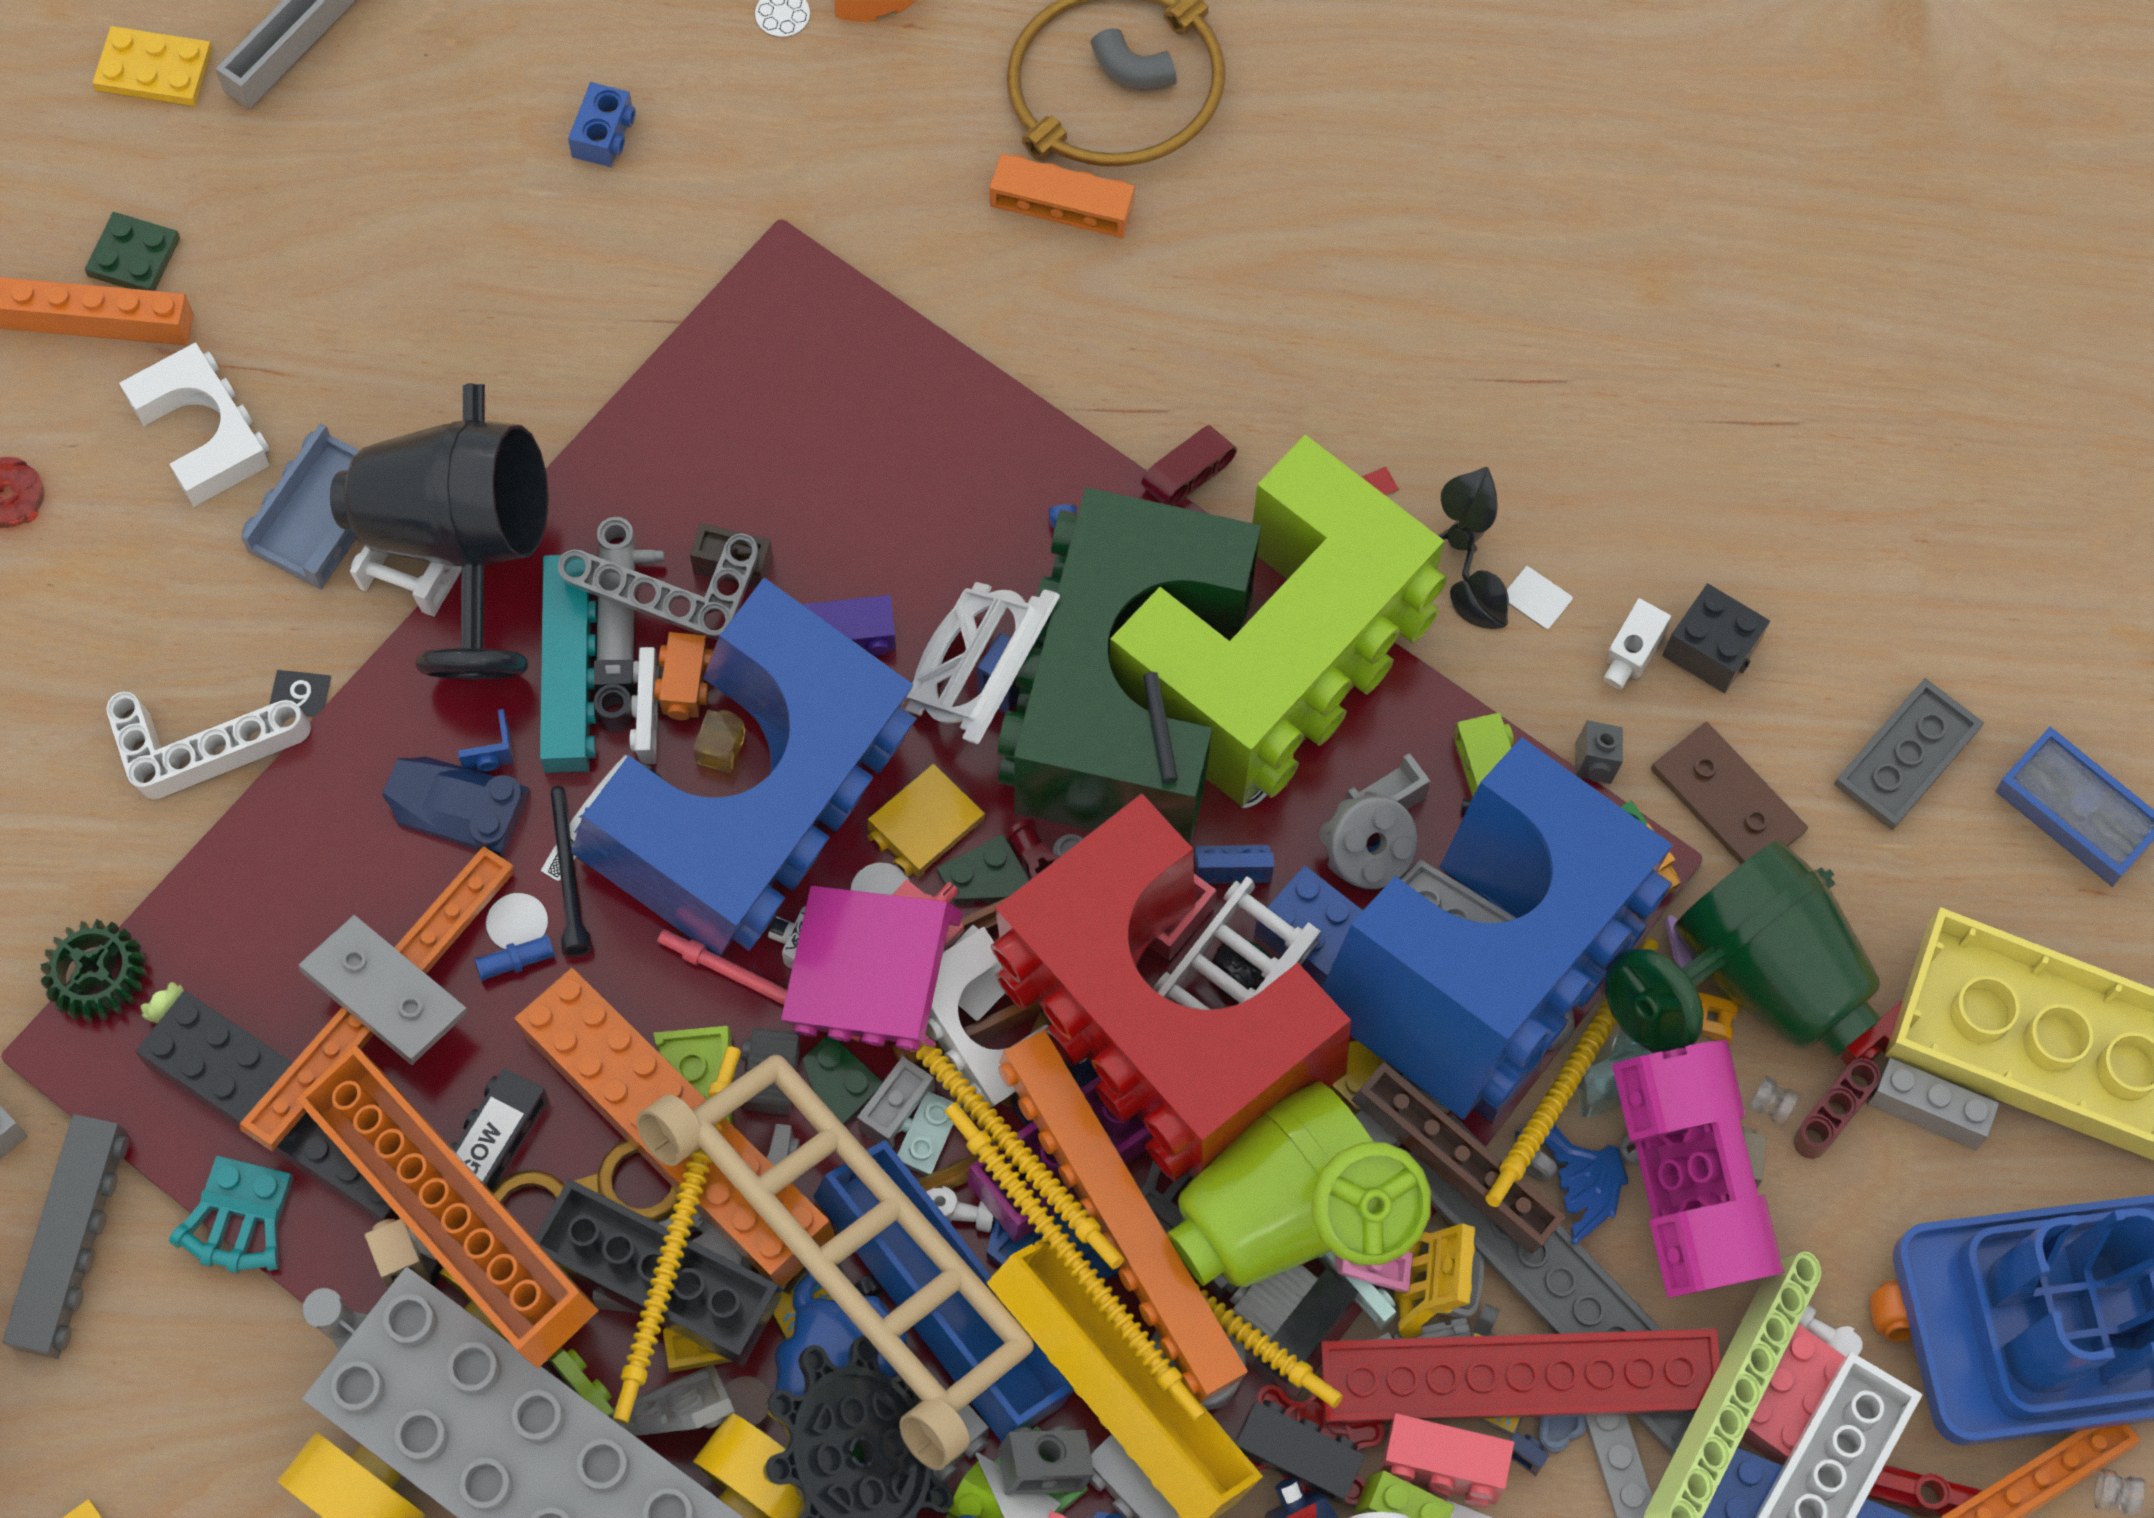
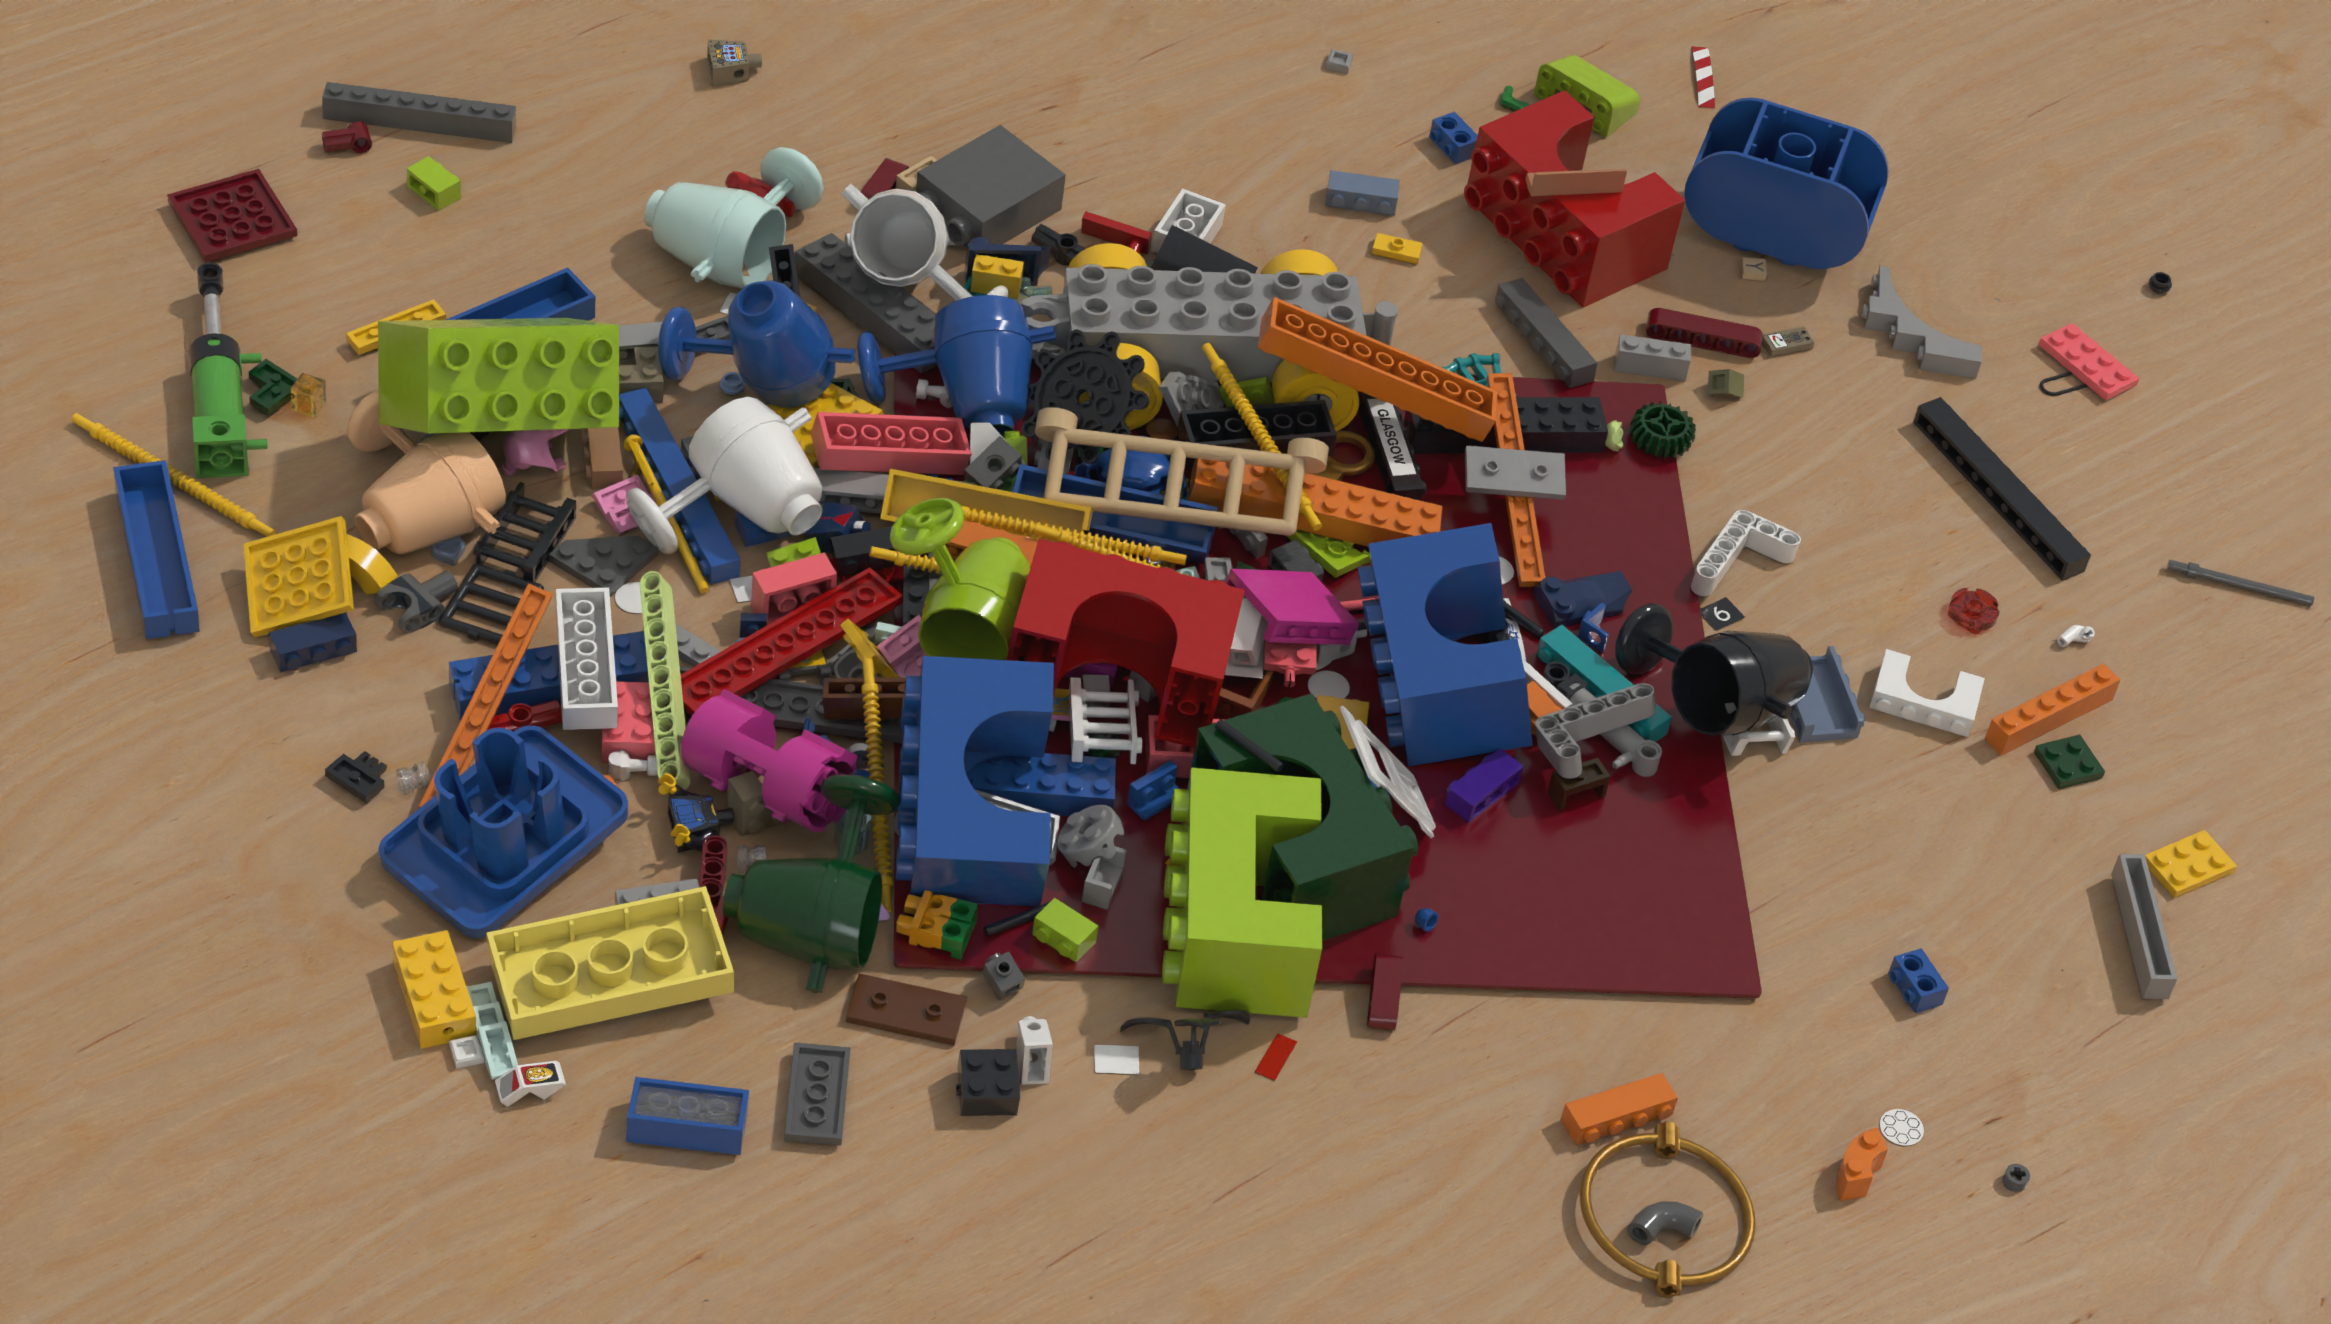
camera: 135 degrees right, 20 degrees down
none -> torso [658,773,733,853]

